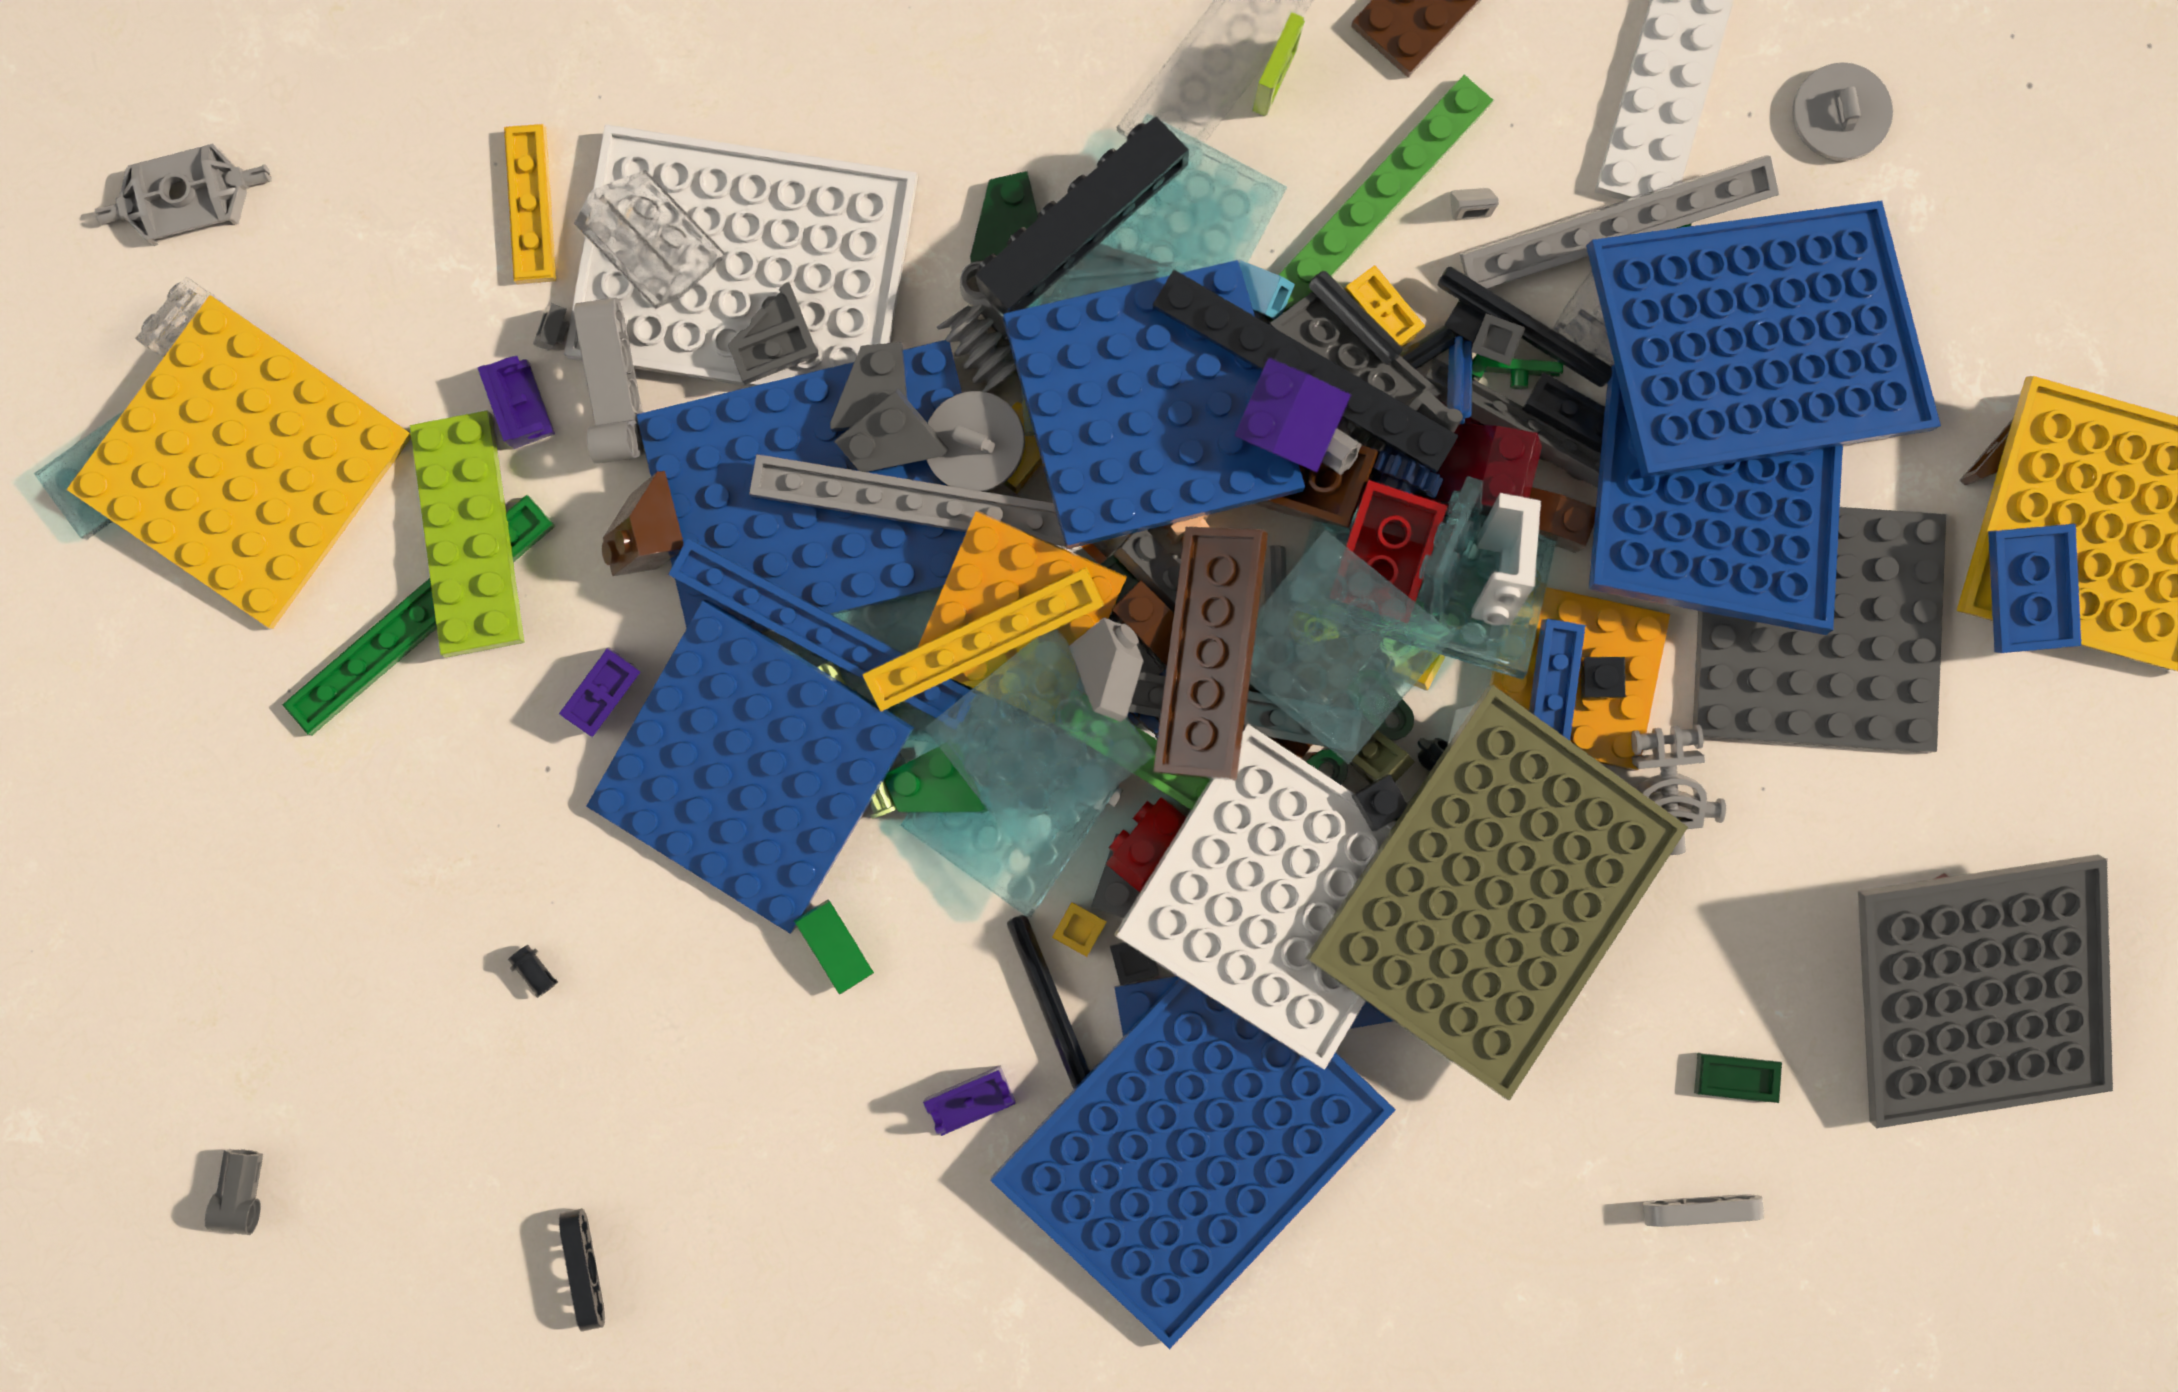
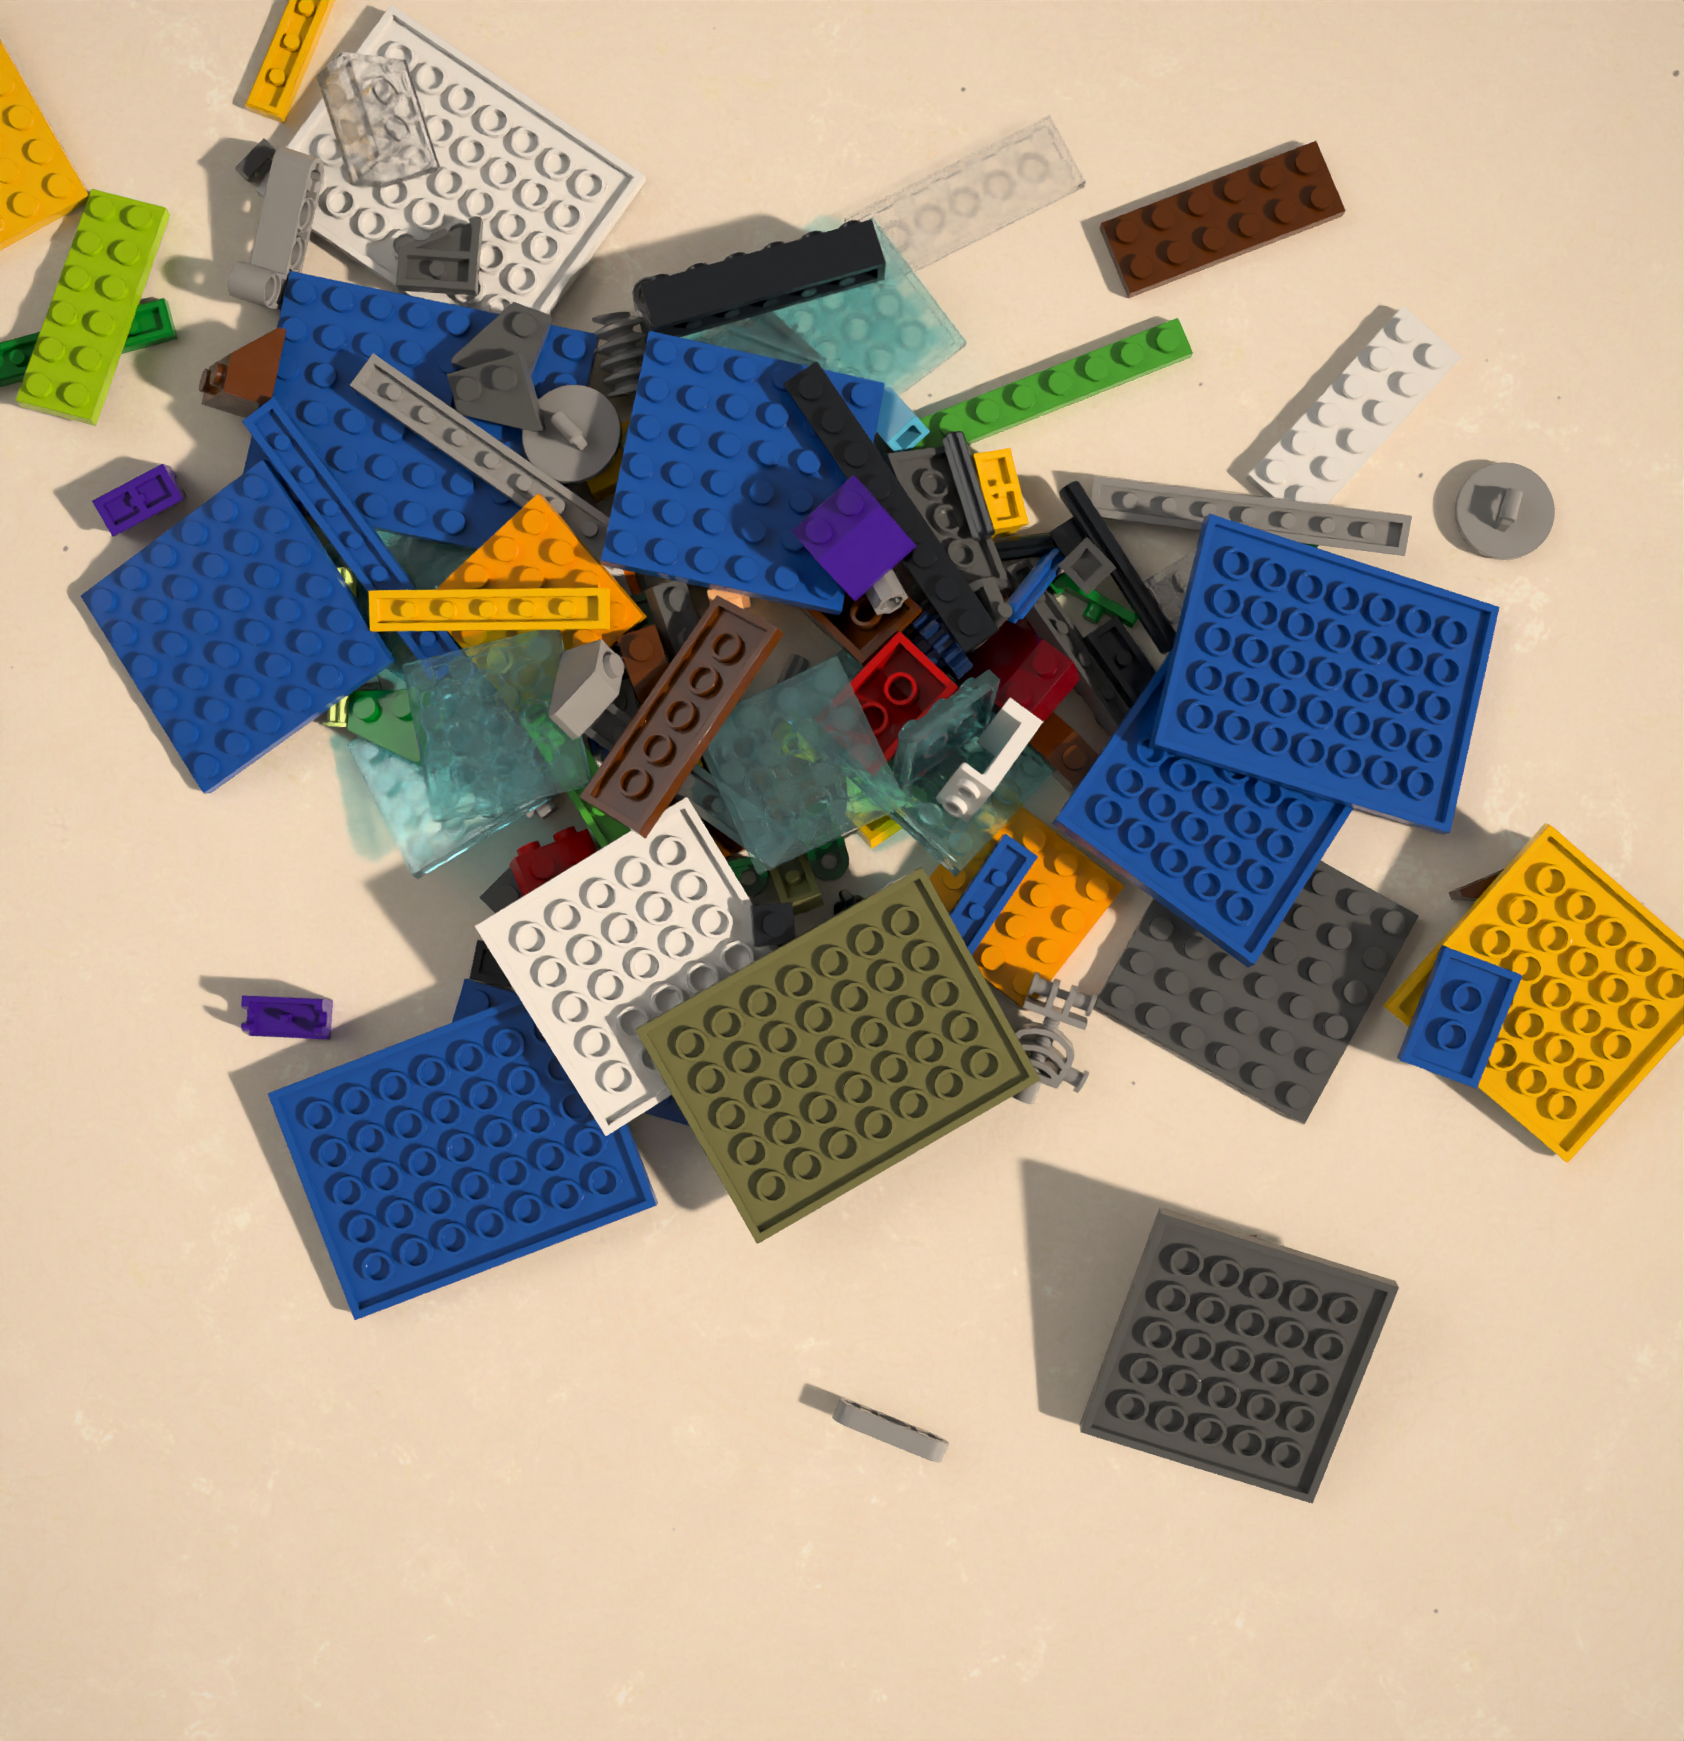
camera: 25 degrees right, 0 degrees up
dark purple hinge [477,356,555,449] -> none
green slope [794,899,874,995] -> none
dark green wing [970,171,1038,263] -> none
black axle [1007,914,1090,1089] -> none
yellow plate [1052,902,1107,957] -> none
lime tile [1252,12,1305,117] -> none
light grey slope [1450,188,1499,220] -> none
black plate [1581,657,1626,698] -> none
dark green tile [1694,1053,1782,1103] -> none

